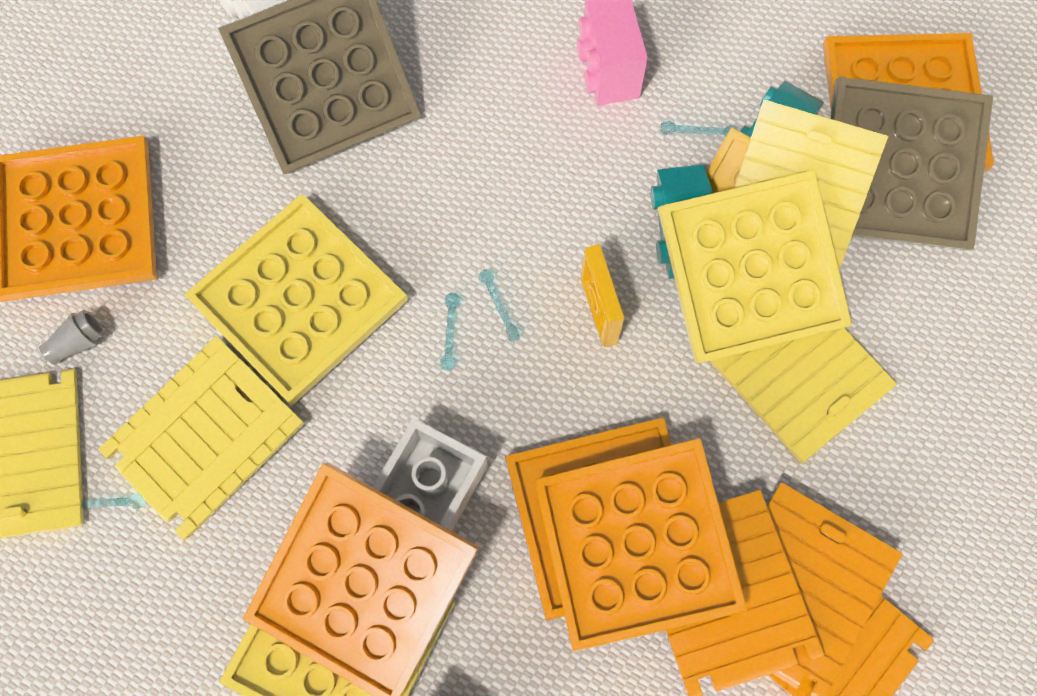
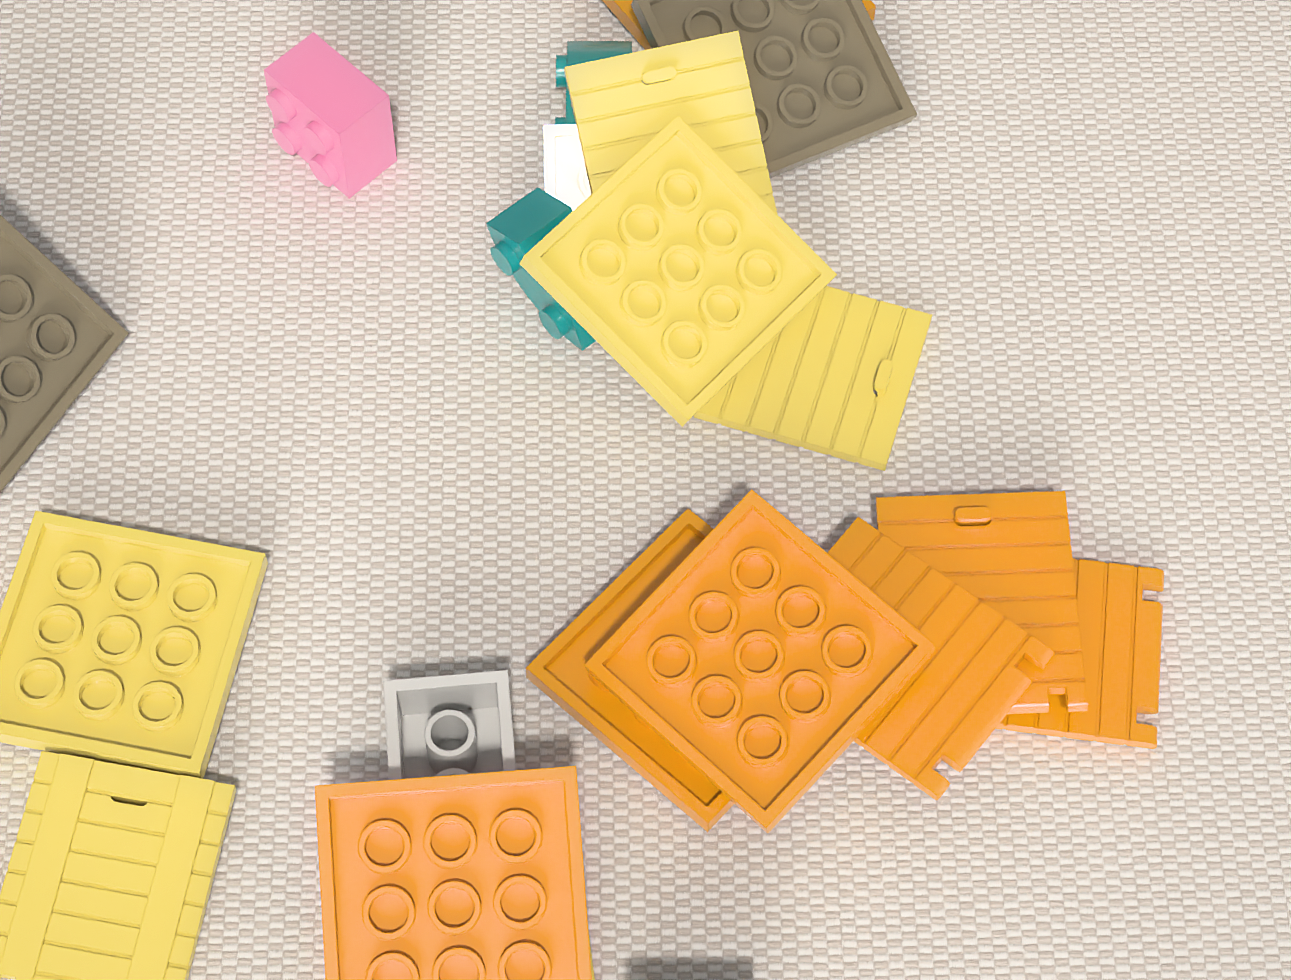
camera: 35 degrees left, 10 degrees down
clear light blue hinge [440,292,460,371] -> none
clear light blue hinge [479,269,520,342] -> none
yellow tile [580,244,624,348] -> none
clear light blue hinge [660,121,738,137] -> none

